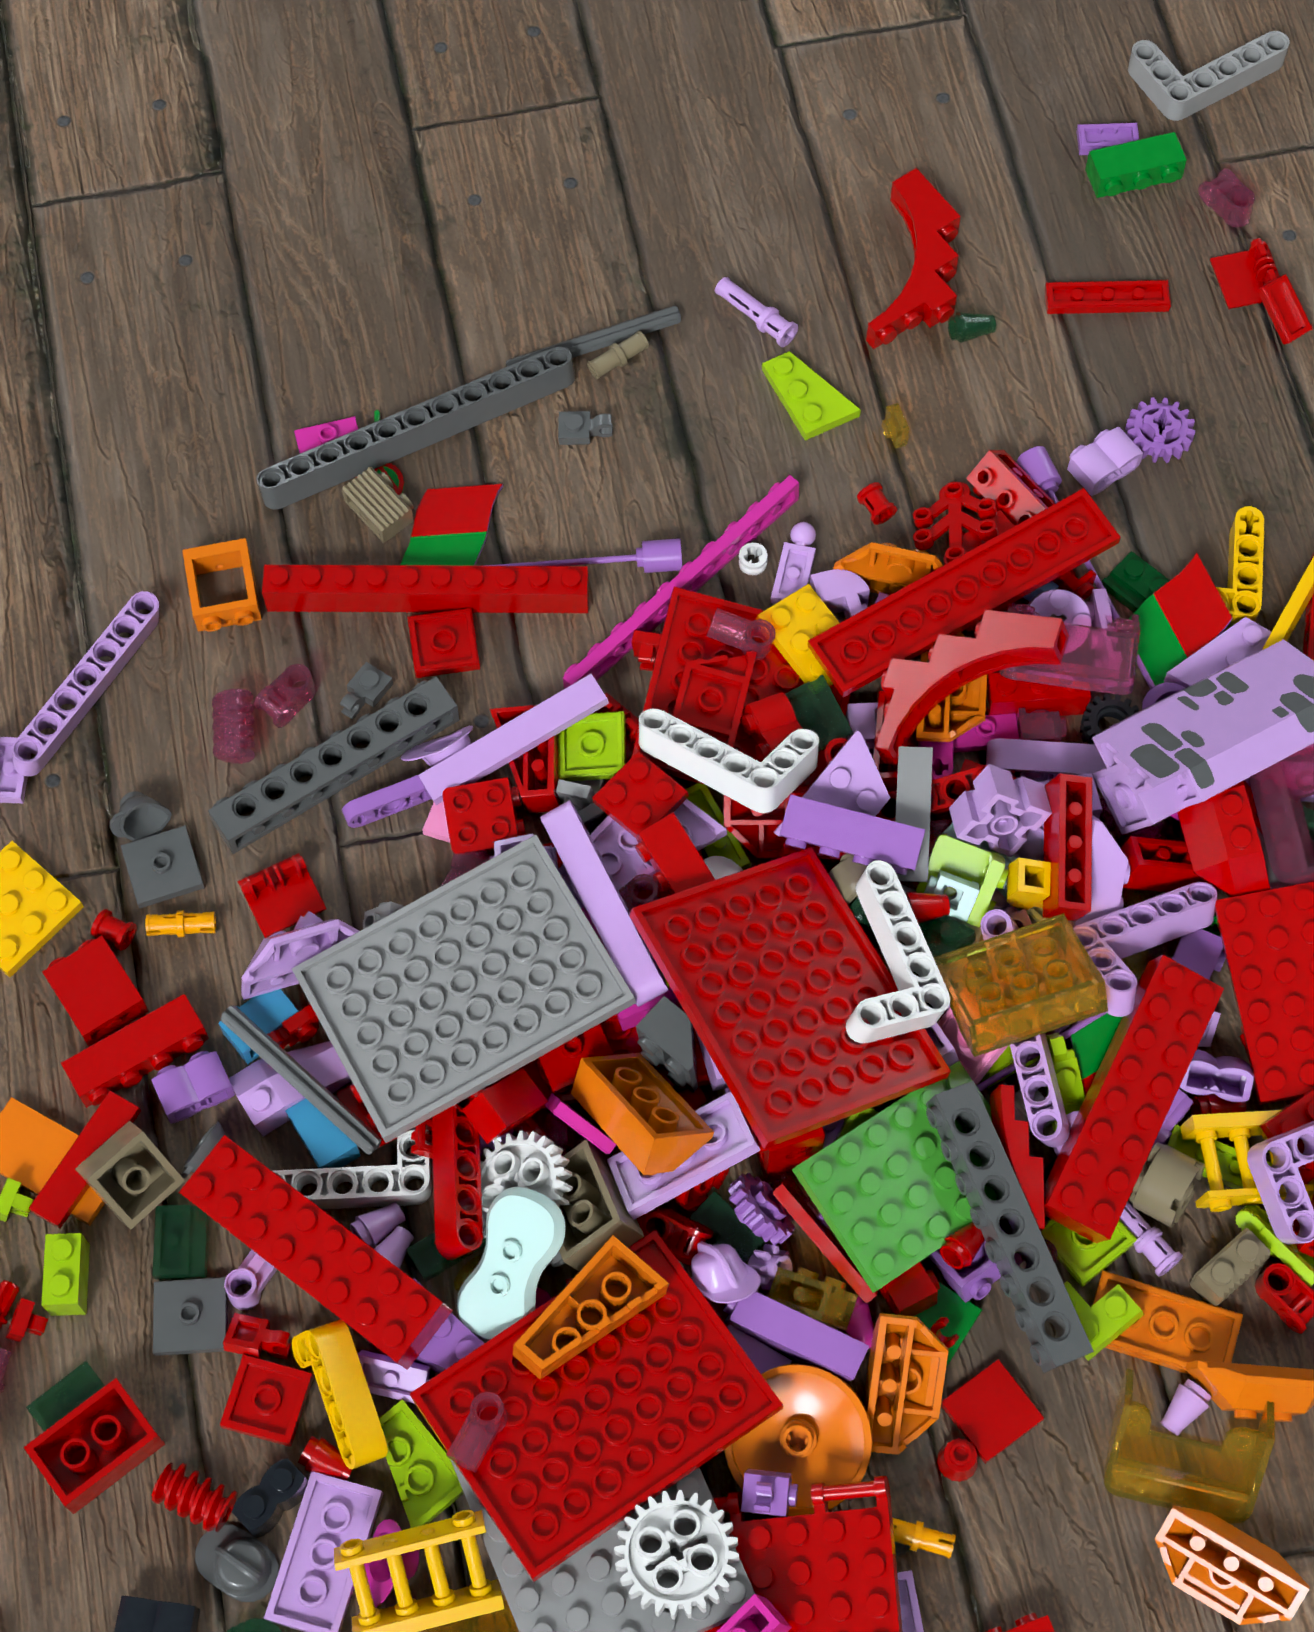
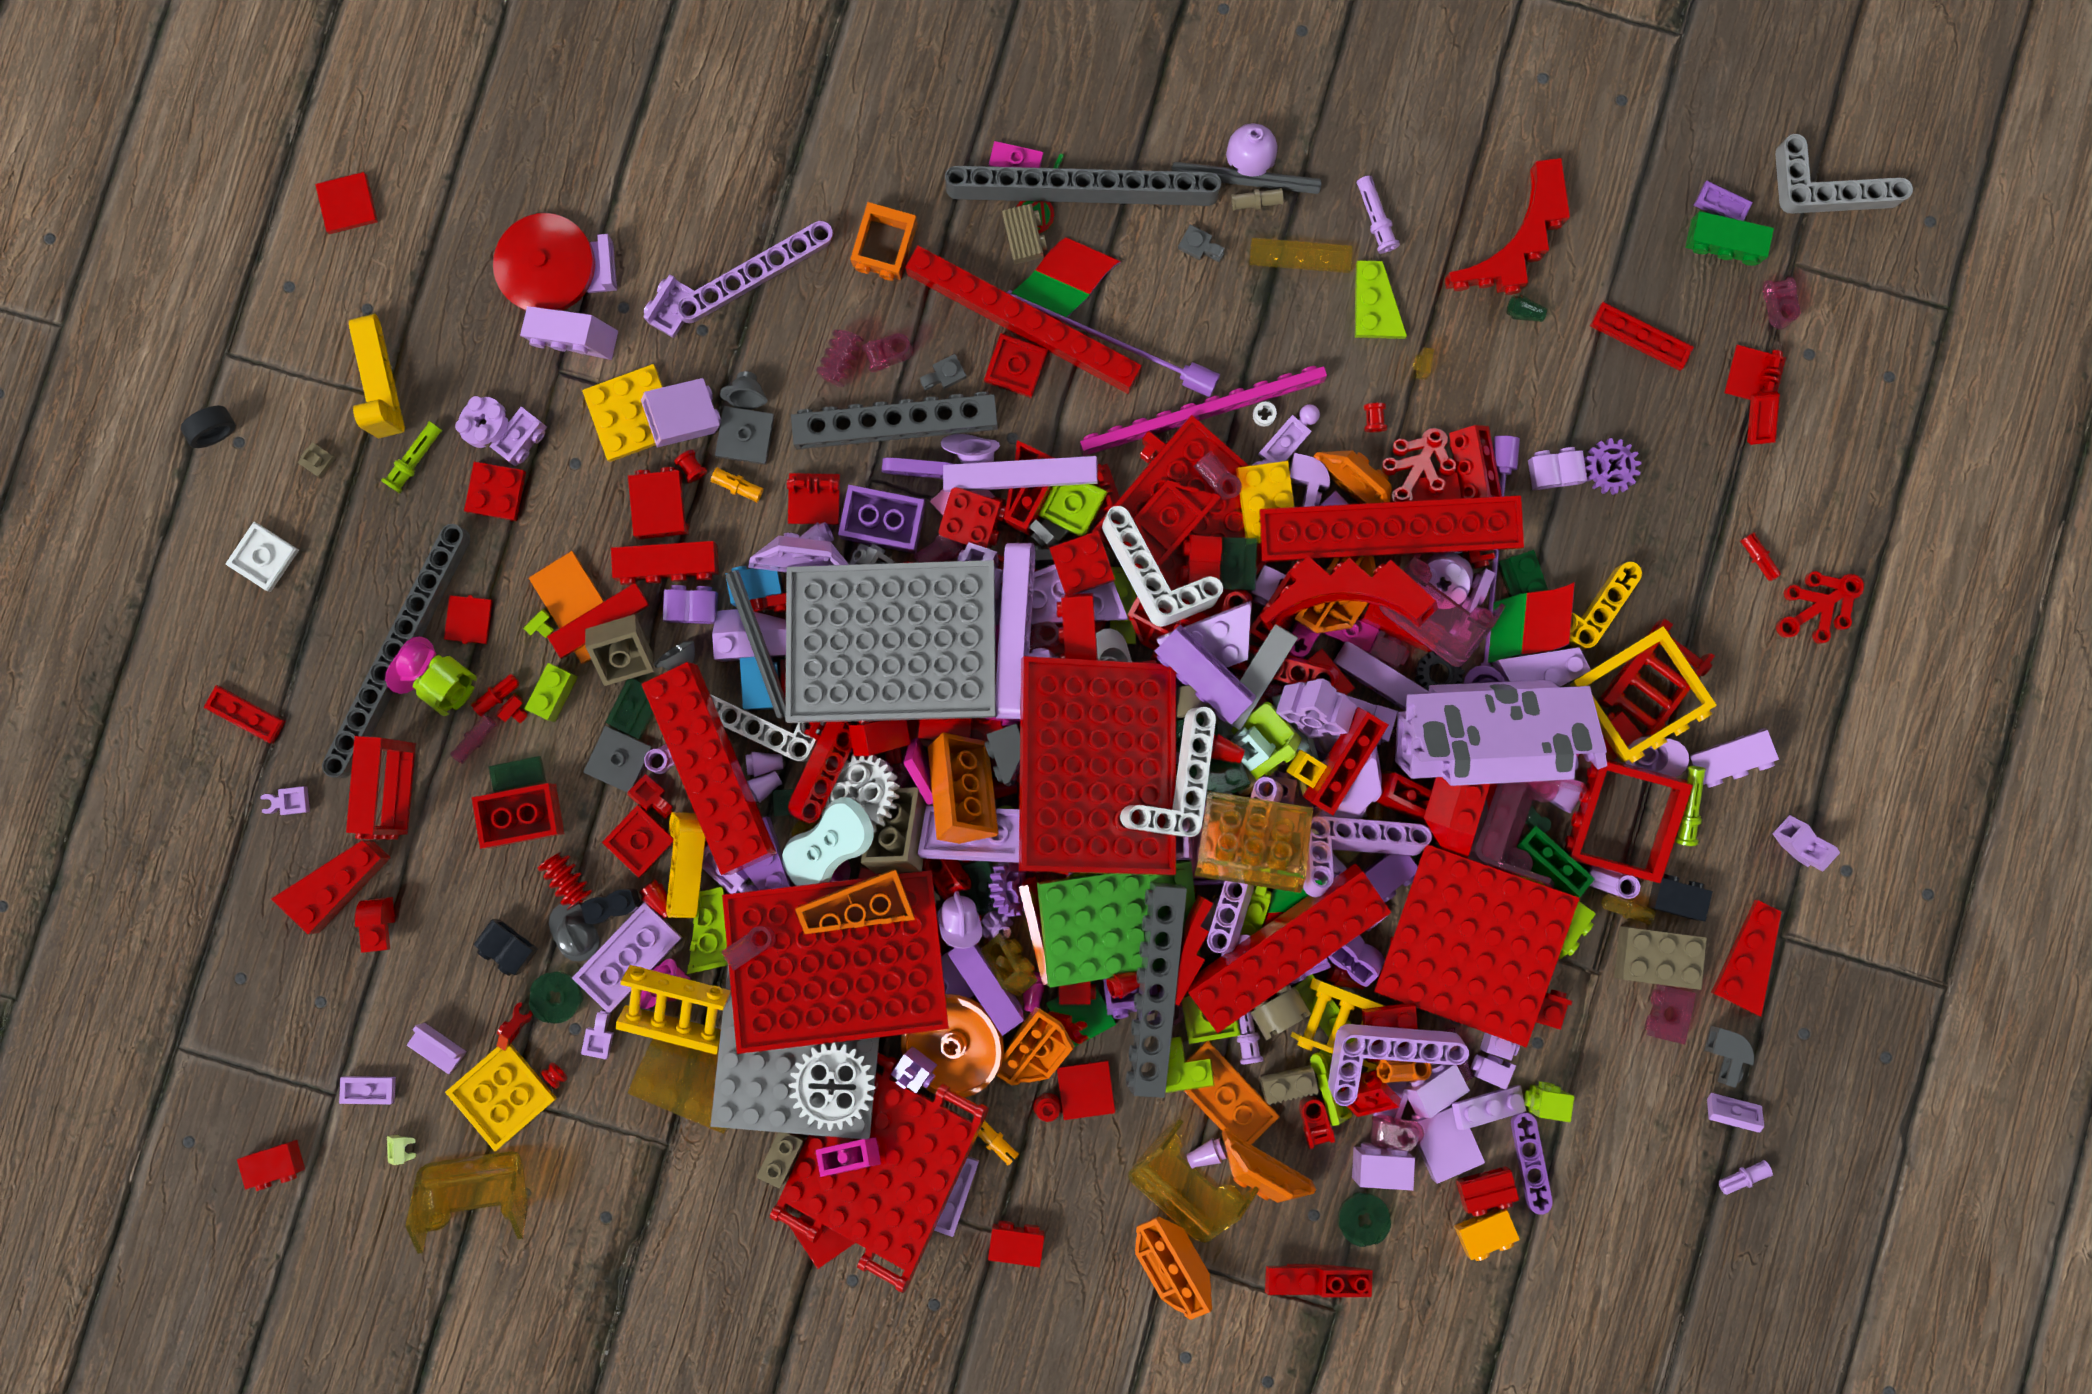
camera: 30 degrees right, 20 degrees up
none -> lavender brick [641,378,721,448]
none -> medium lavender brick [838,485,926,554]
none -> lavender cylinder [1226,123,1277,177]
none -> clear yellow tile [1249,238,1352,273]

